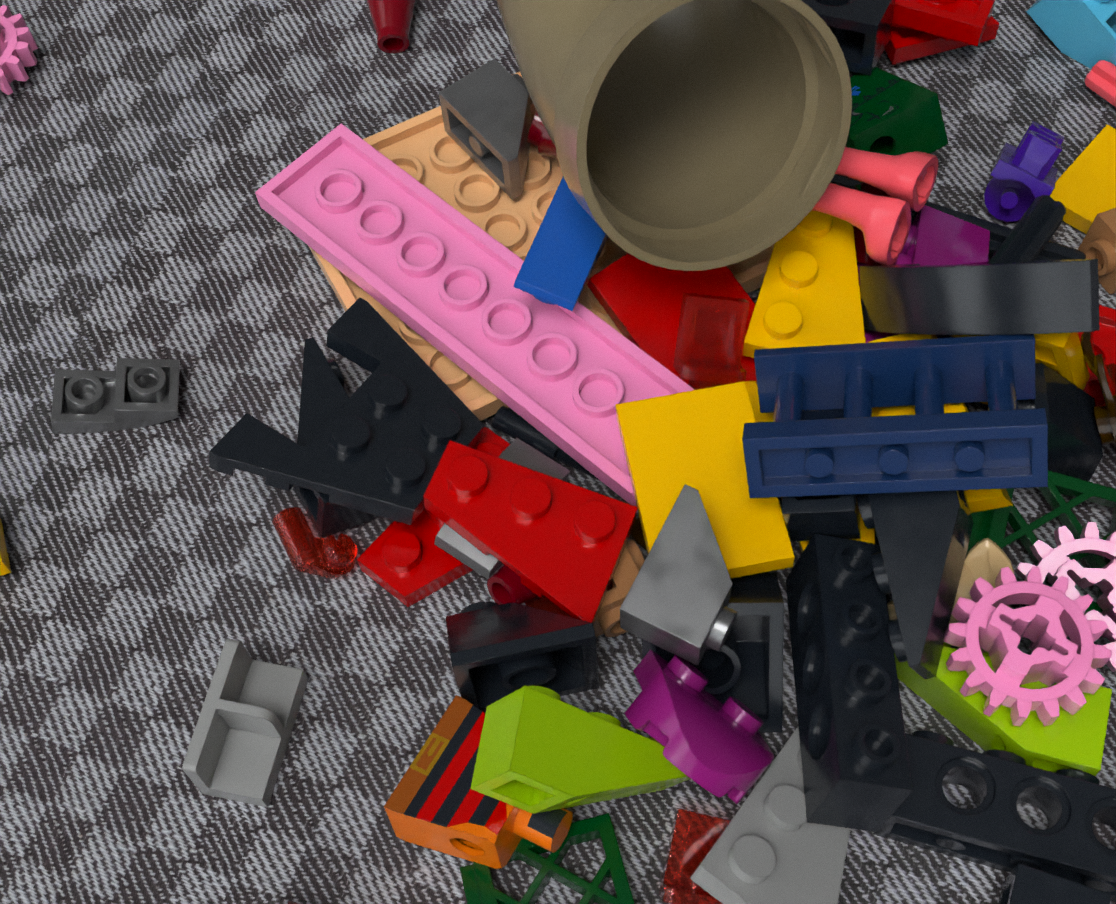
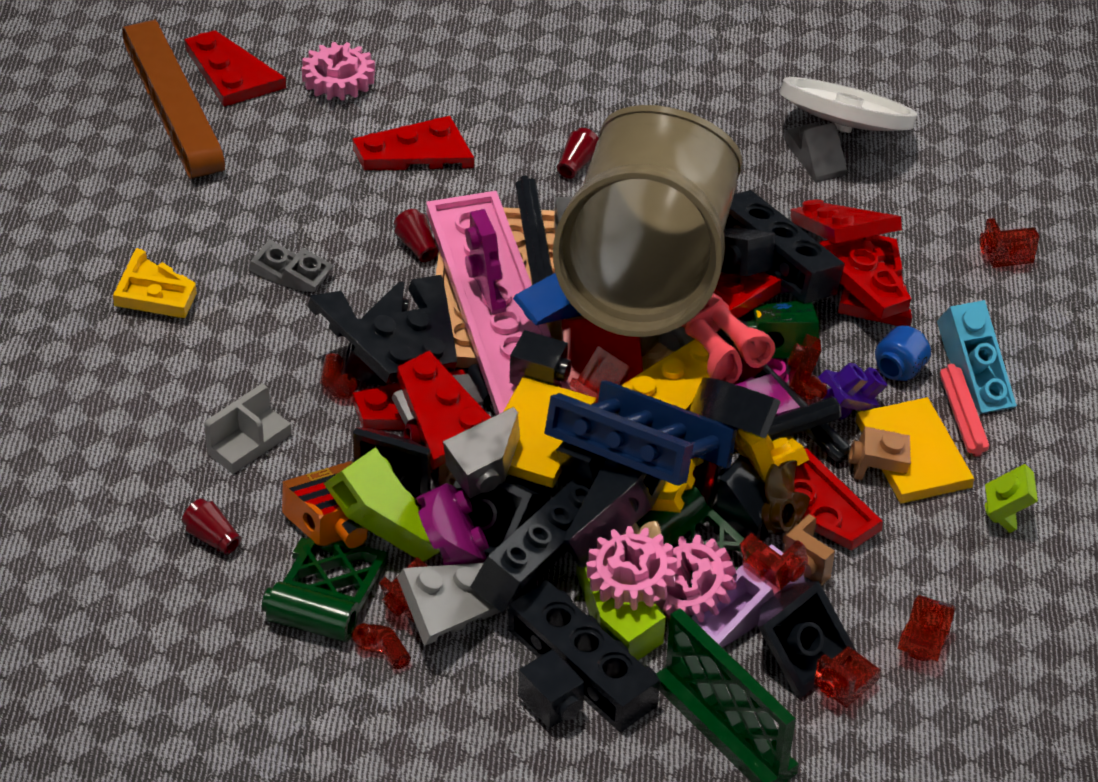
camera: 25 degrees right, 15 degrees down
none -> red wing [352,116,474,170]
none -> dark red cone [394,209,439,263]
none -> magenta wing [465,209,506,314]
none -> black brick [510,330,572,386]
none -> black axle [515,175,553,285]
none -> clear red bracket [788,334,828,399]
none -> blue head [875,326,931,381]

